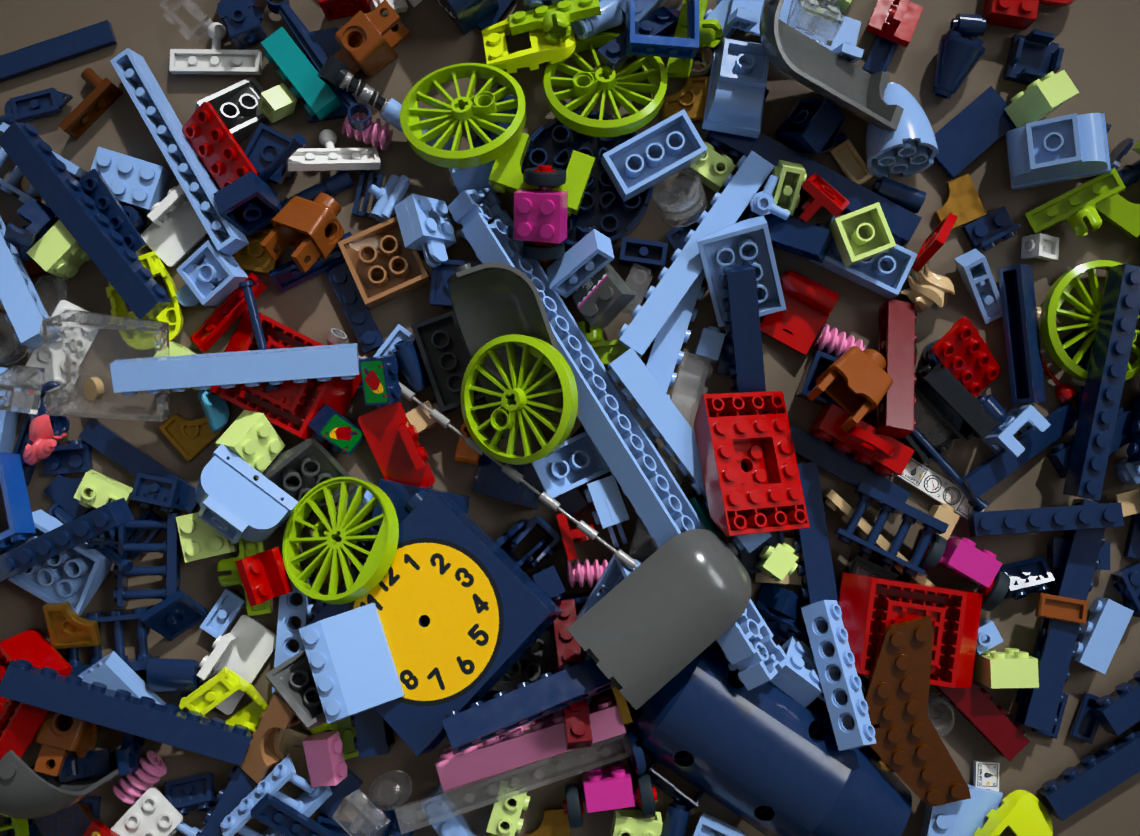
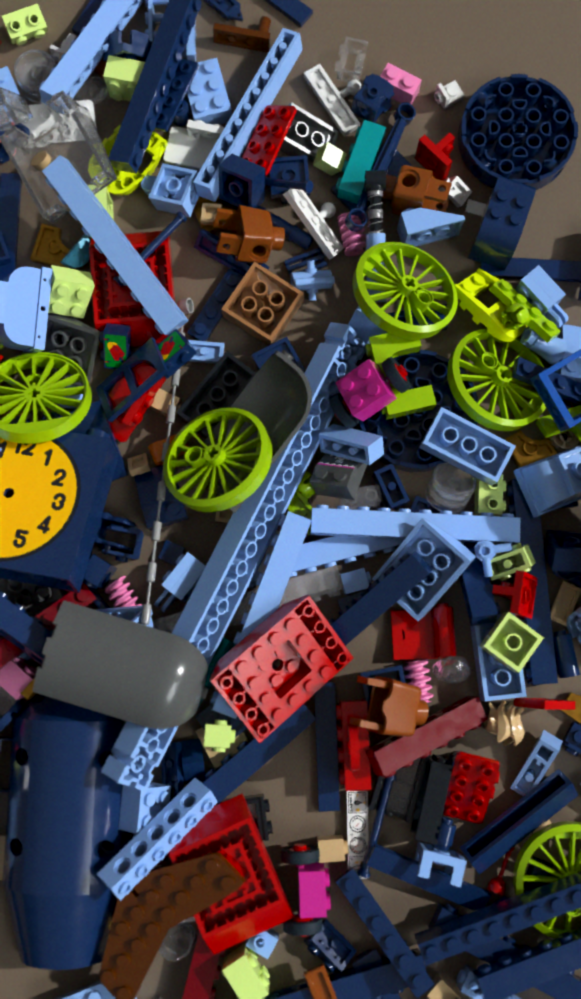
camera: 55 degrees right, 5 degrees down
red tile [190,272,267,353] -> none
dark blue brick [391,339,431,393] -> none
light blue brick [394,193,457,267] -> none
light blue slope [531,432,610,498] -> none
red bracket [556,513,594,561] -> none
tan plate [822,489,935,586] -> none
dark blue fence [834,482,949,578] -> none
none -> dark blue window [96,337,169,422]
none -> tan plate [127,453,151,477]
none -> tan plate [201,203,222,225]
none -> light blue slope [397,208,465,247]
none -> clear hat [432,656,471,684]

